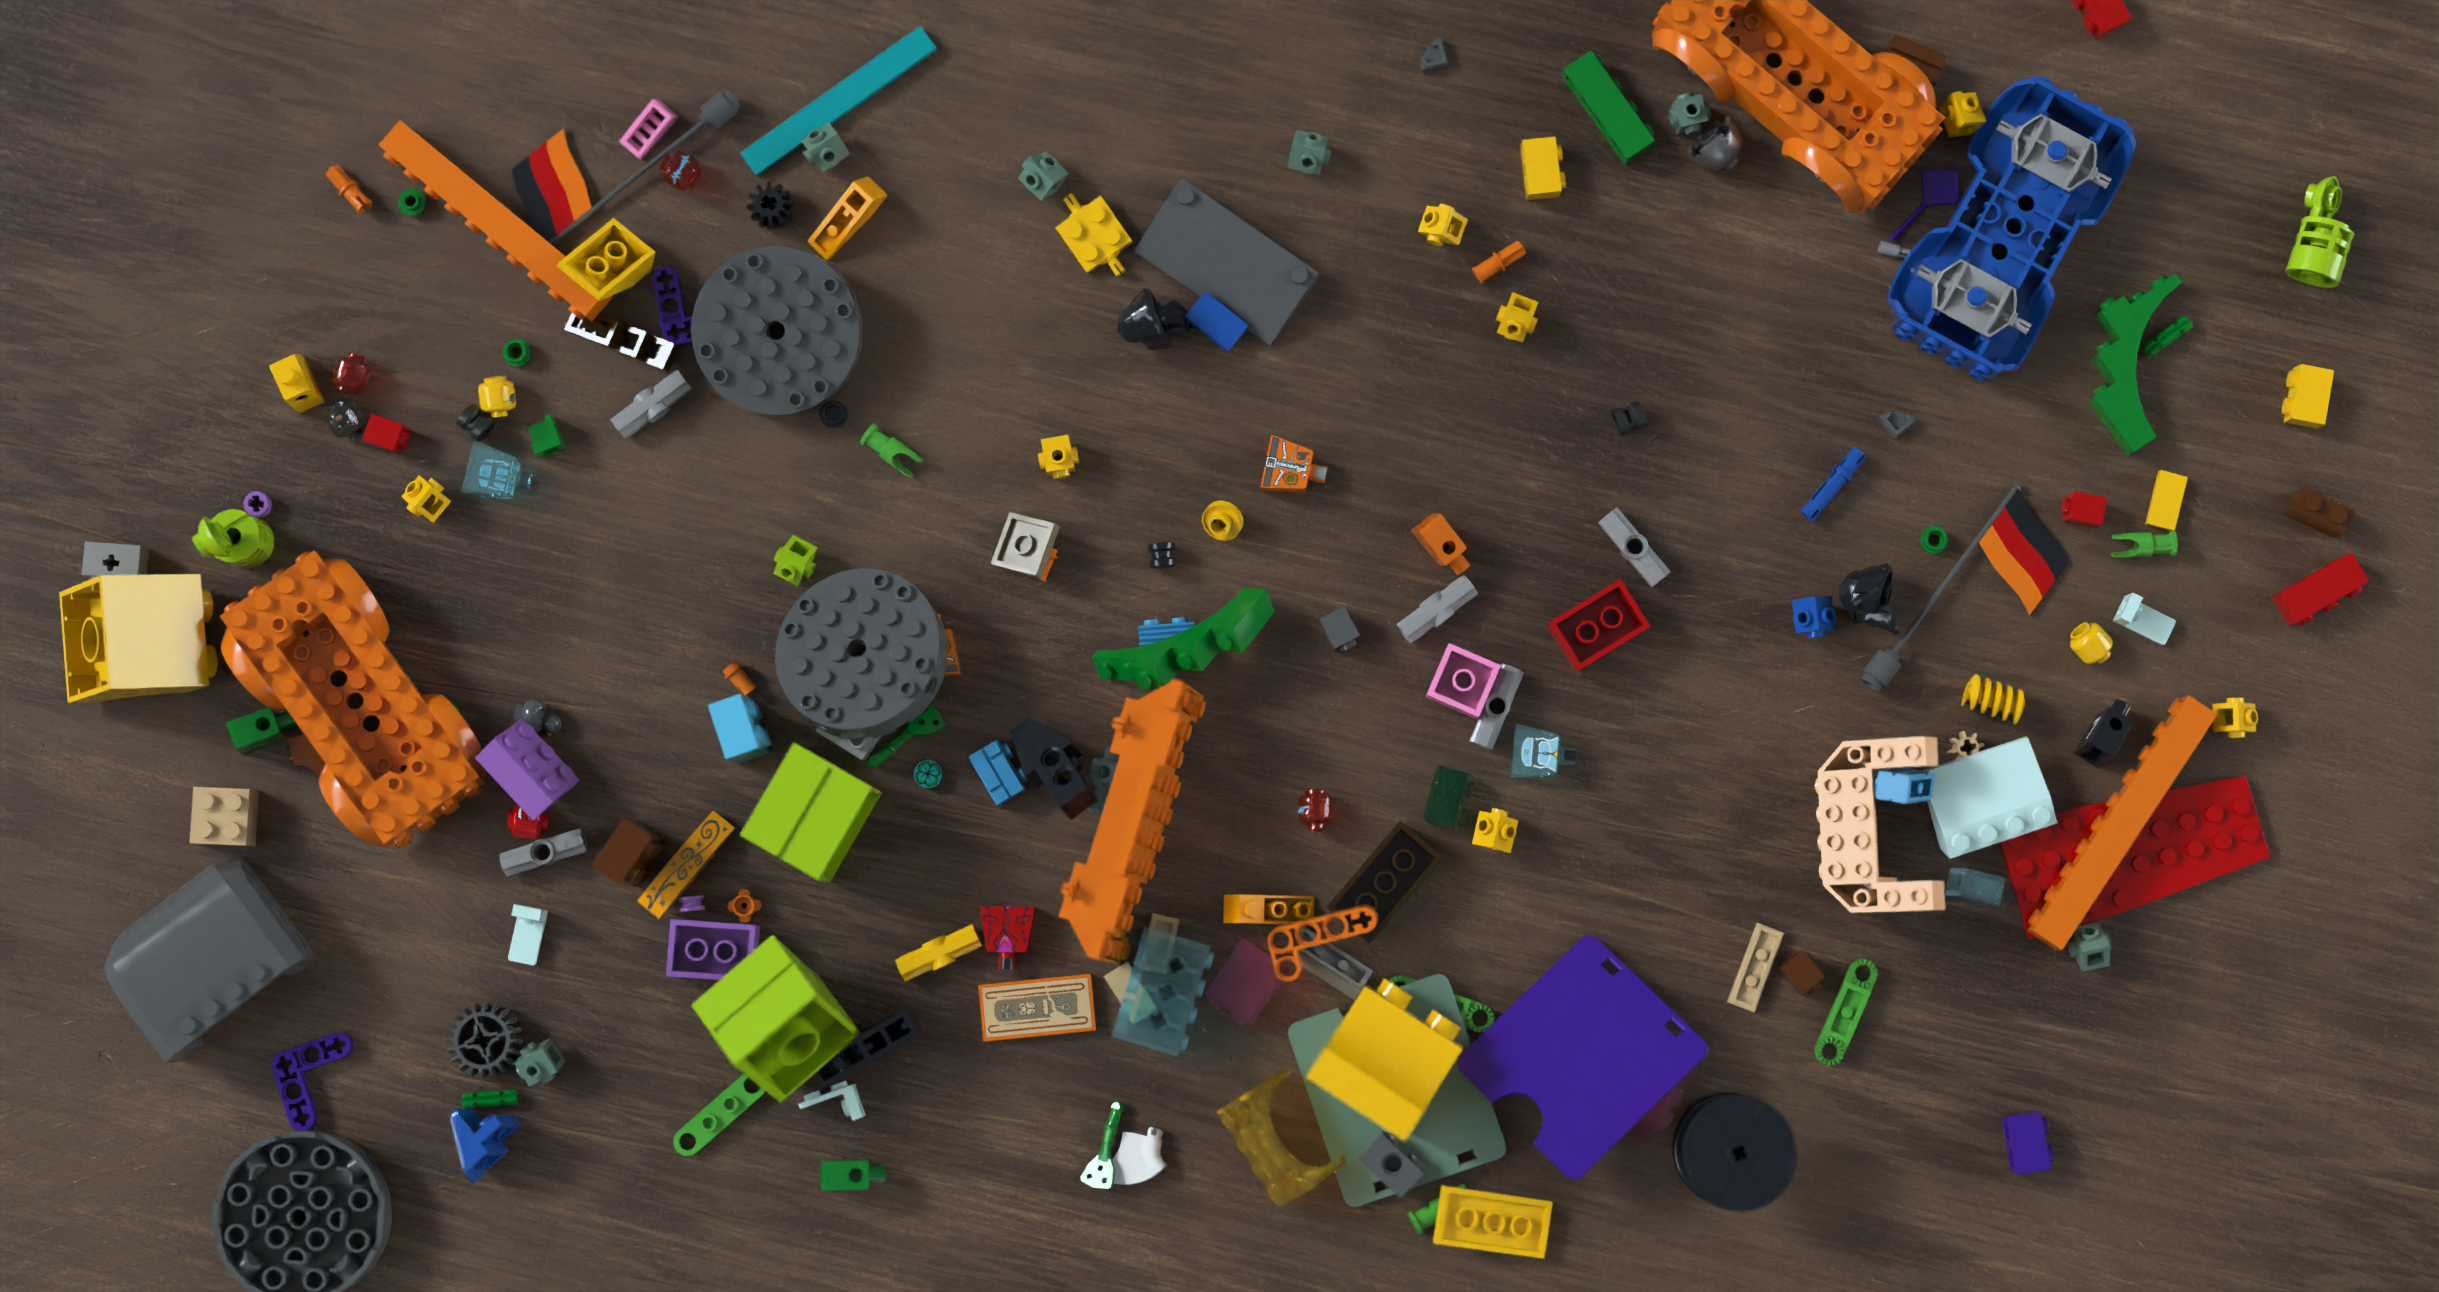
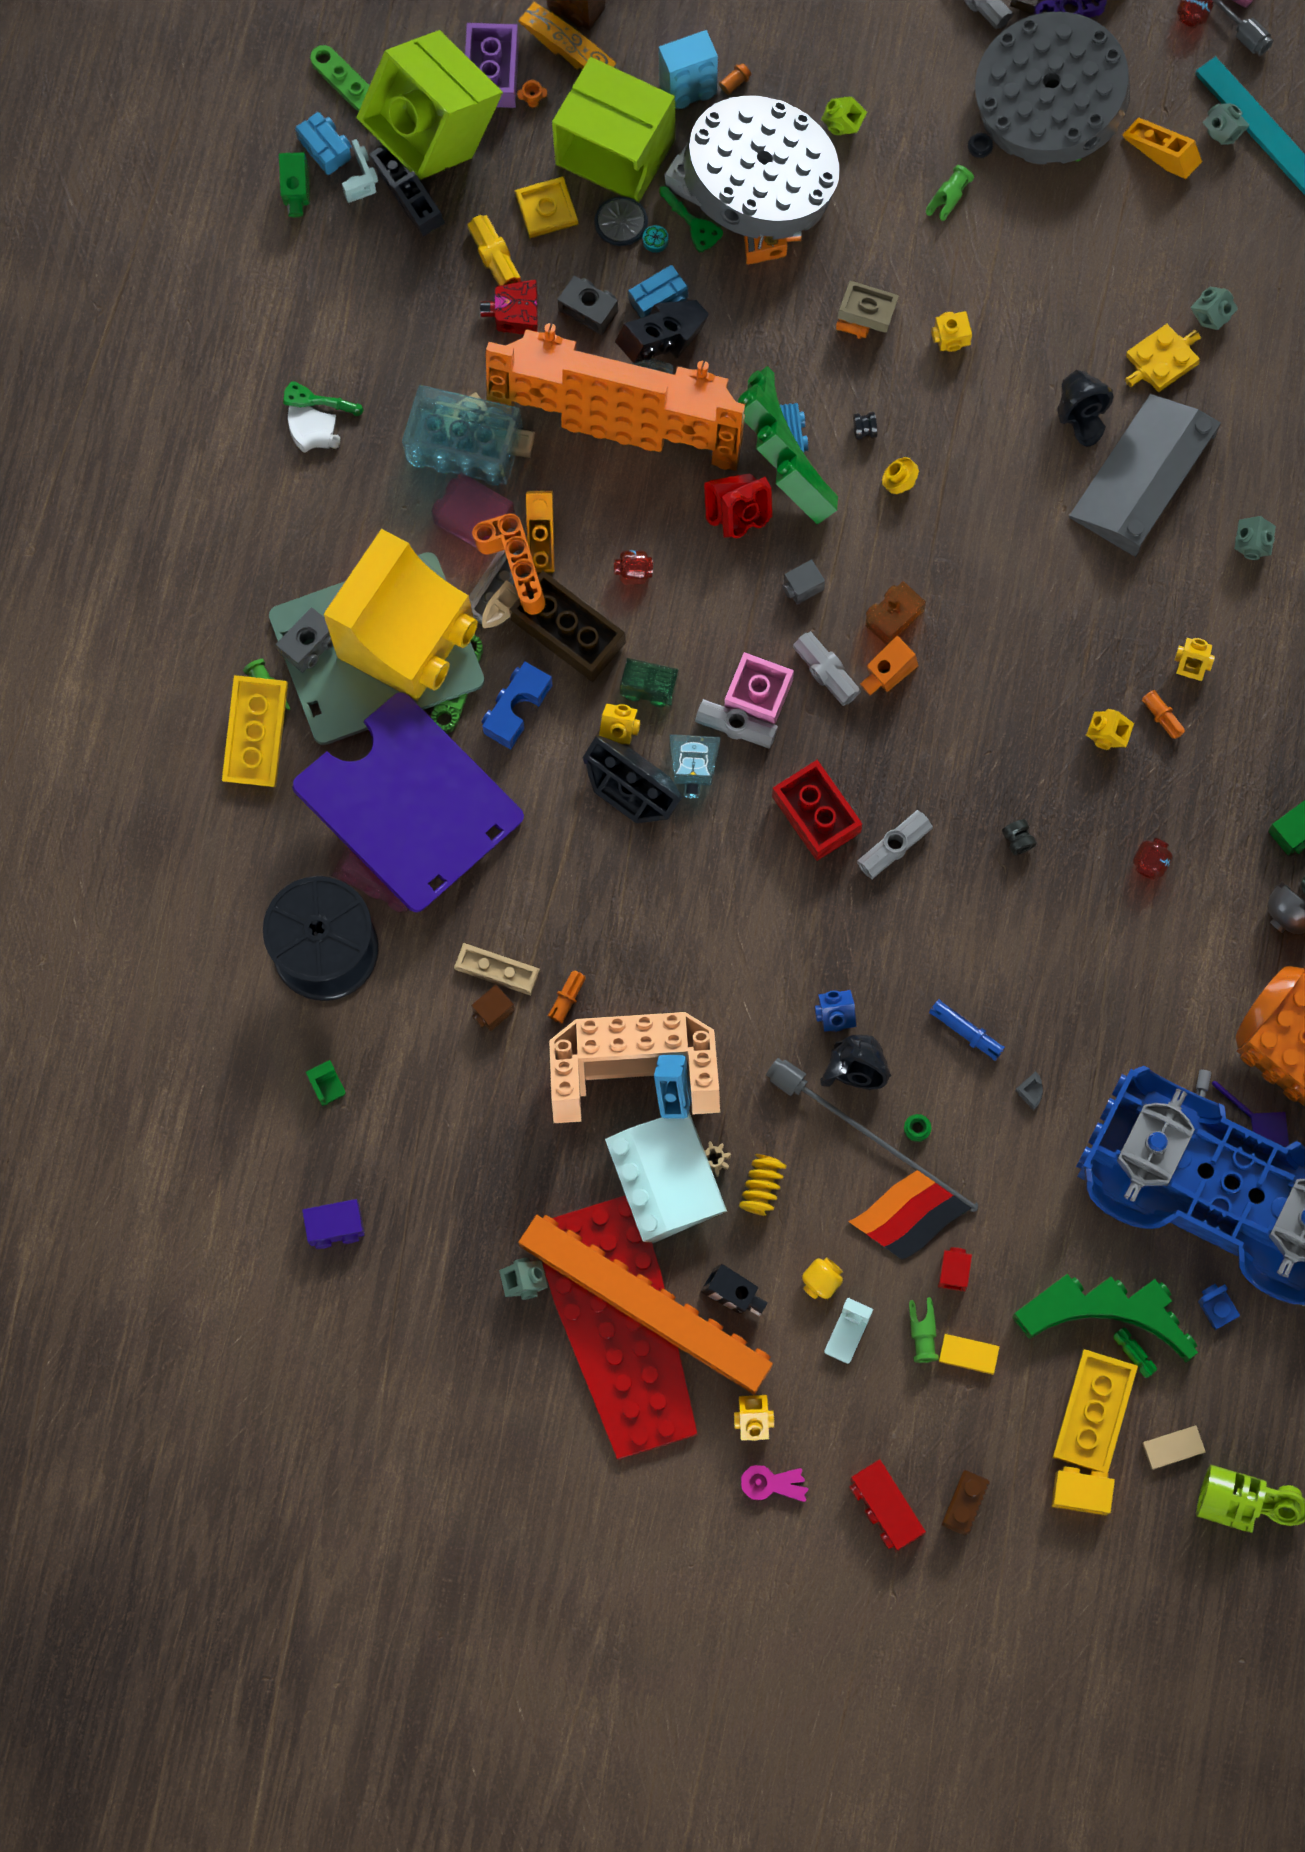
camera: 85 degrees right, 10 degrees down
medium lavender bush [678,895,705,912] -> none
black gear [747,182,795,230] -> none
tile [978,974,1097,1042] -> none
blue slope [1184,292,1248,353] -> none
clear yellow piece [1216,1067,1347,1207] -> none
torso [1260,435,1328,493] -> none
yellow brick [1520,136,1566,200] -> none
bright green plate [1814,959,1878,1066] -> none
clear light blue torso [1945,868,2006,908] -> none
none -> dark azure brick [295,112,352,175]
none -> green panel [306,1060,346,1106]
none -> blue arch [481,662,553,750]
none -> tan plate [482,580,519,629]
none -> yellow tile [515,176,578,238]
none -> orange axle [547,971,586,1024]
none -> dark grey brick [557,276,618,335]
none -> black wedge [582,735,683,823]
none -> flat silver wheel [594,196,648,246]
none -> red piece [704,473,772,538]
none -> dark pink piece [741,1465,808,1502]
none -> clear orange brick [865,581,926,645]
none -> yellow plate [1052,1349,1138,1473]
none -> clear red head [1133,838,1173,880]
none -> tan tile [1142,1425,1206,1470]
none -> blue bracket [1198,1284,1240,1330]

